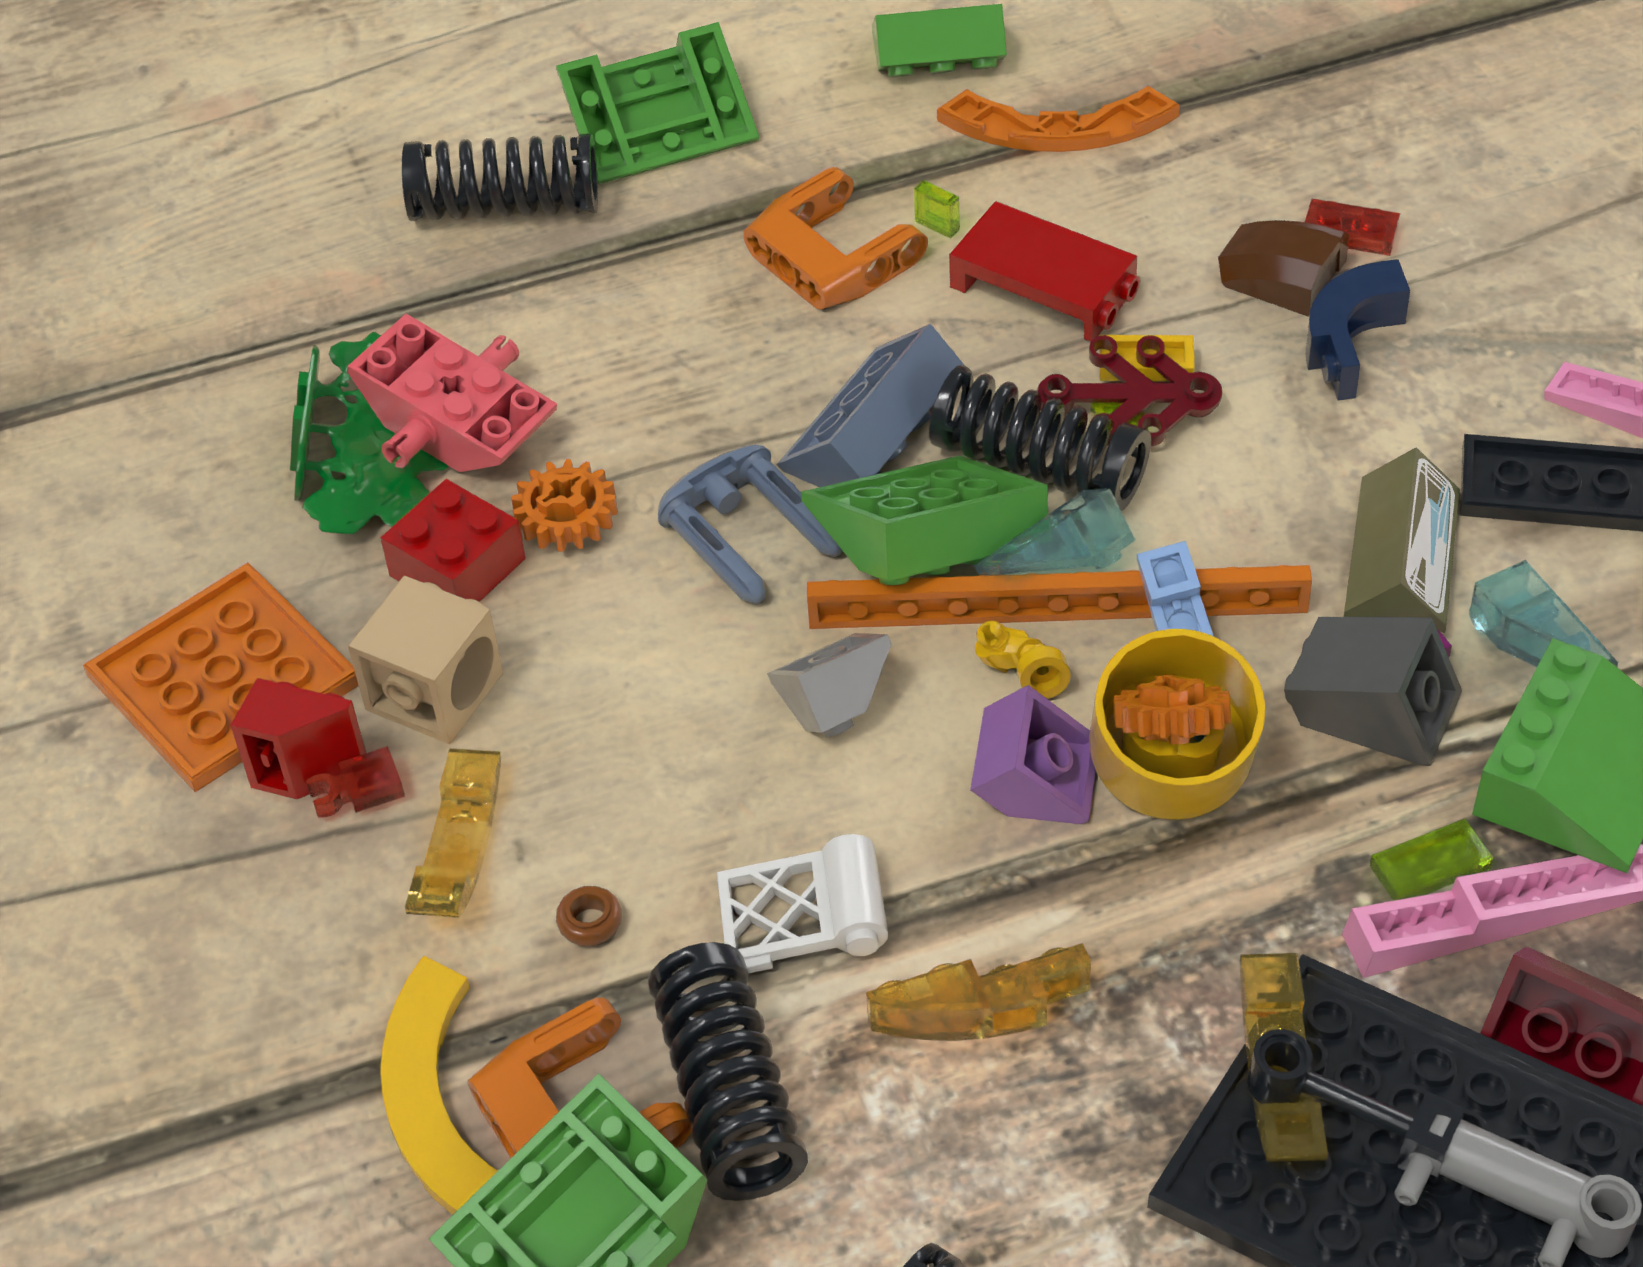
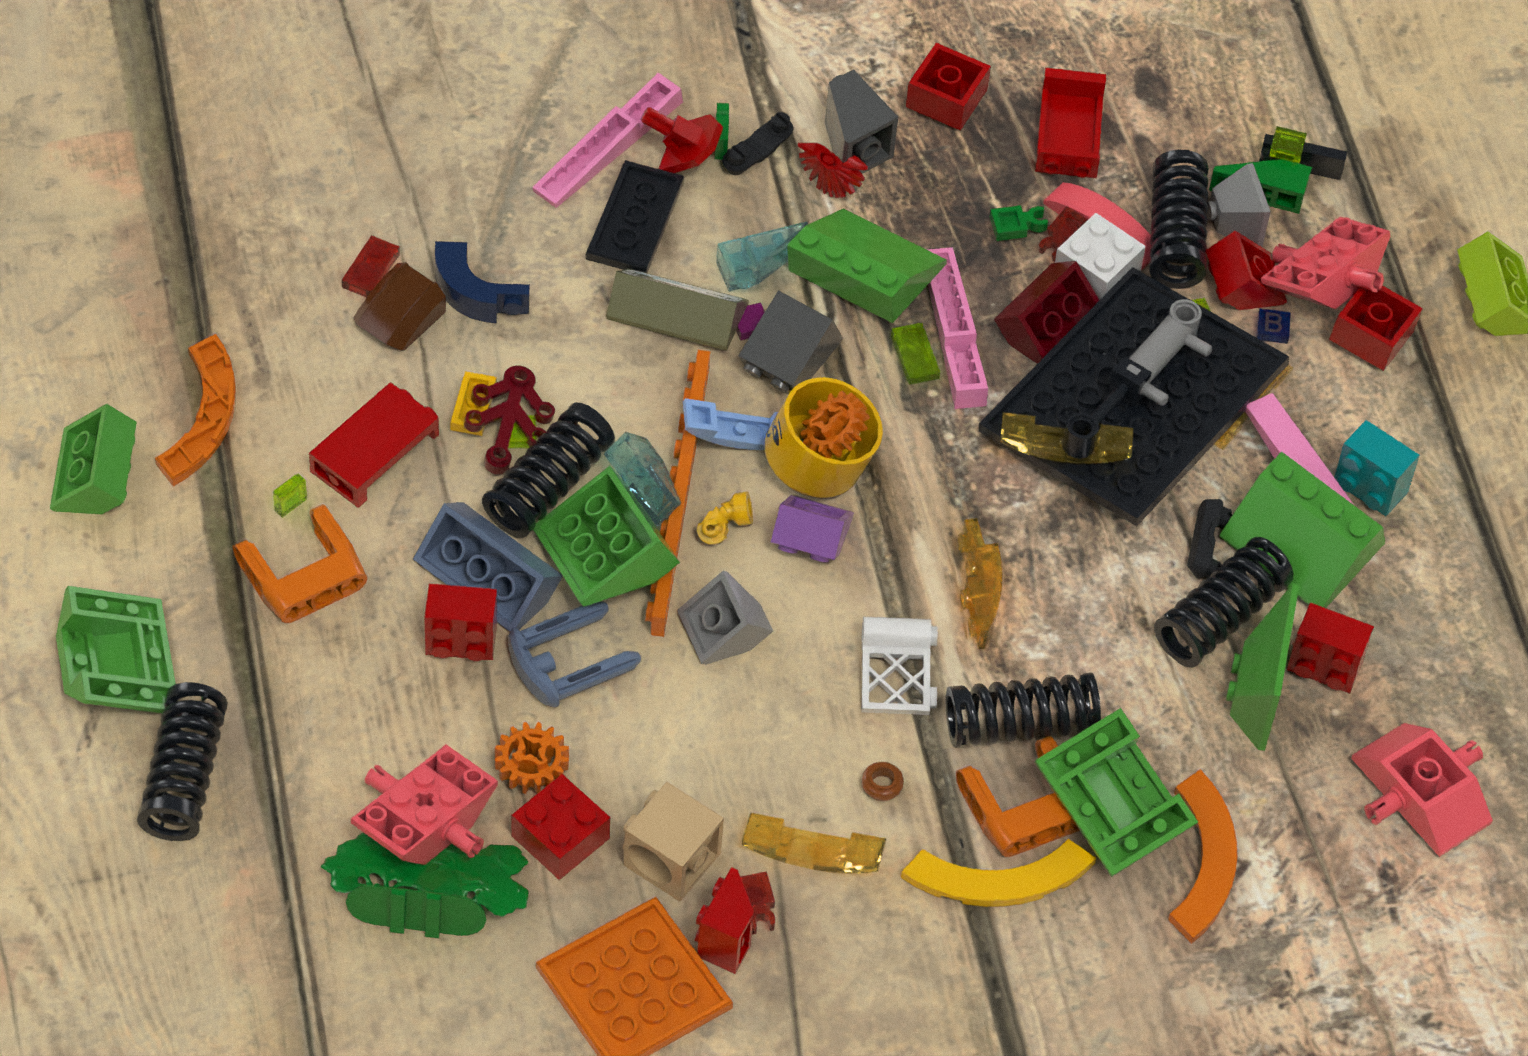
camera: 90 degrees left, 5 degrees up
none -> red brick [424,583,497,661]

